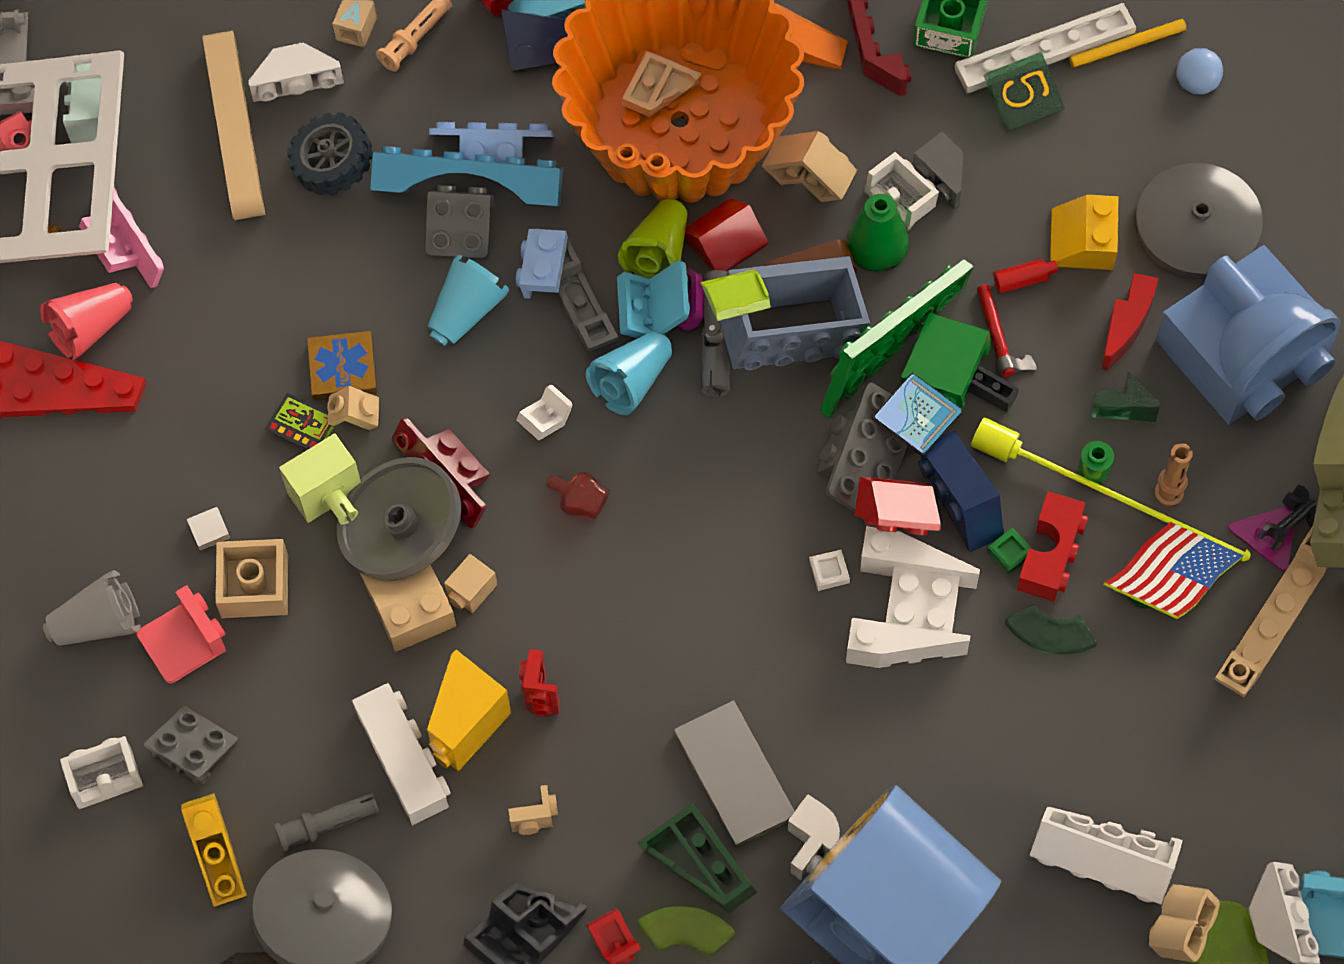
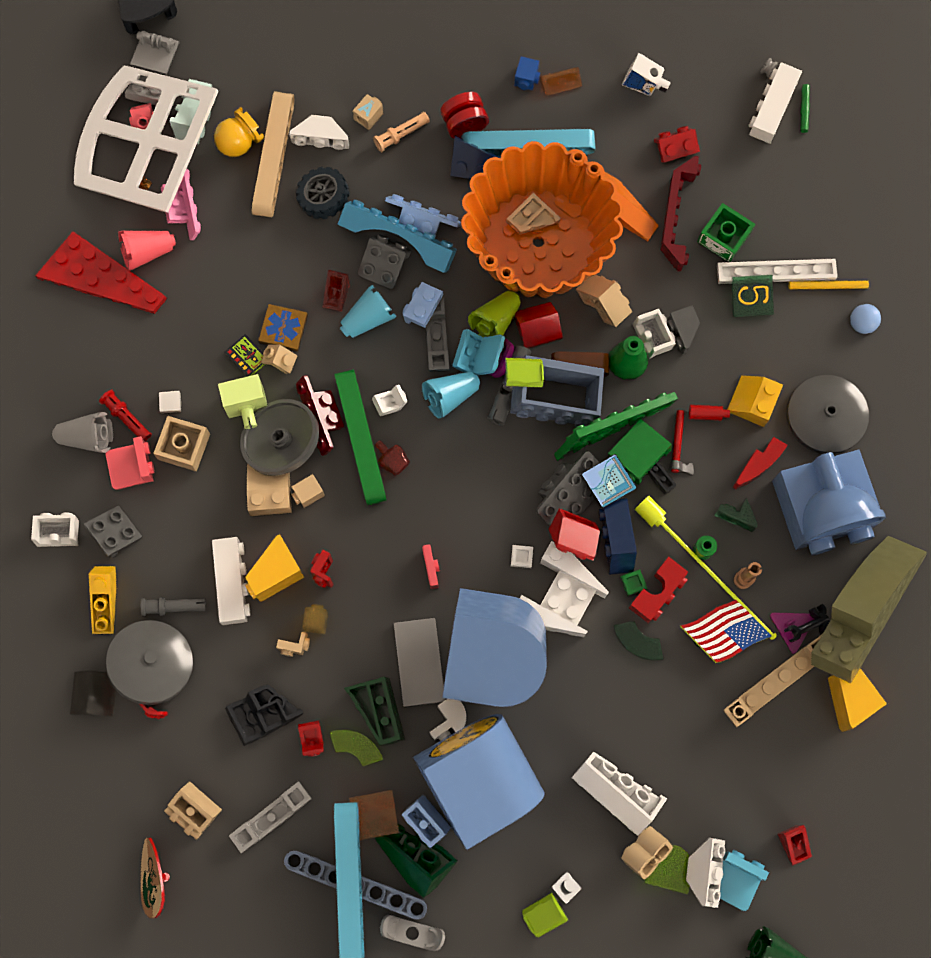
camera: 15 degrees right, 10 degrees up
none -> red pin [99,390,152,442]
none -> yellow tile [214,107,264,157]
none -> clear yellow brick [302,604,328,634]
none -> clear red slope [323,270,350,312]
none -> green beam [334,369,387,506]
none -> coral plate [422,544,440,589]
none -> medium blue brick [442,588,547,707]

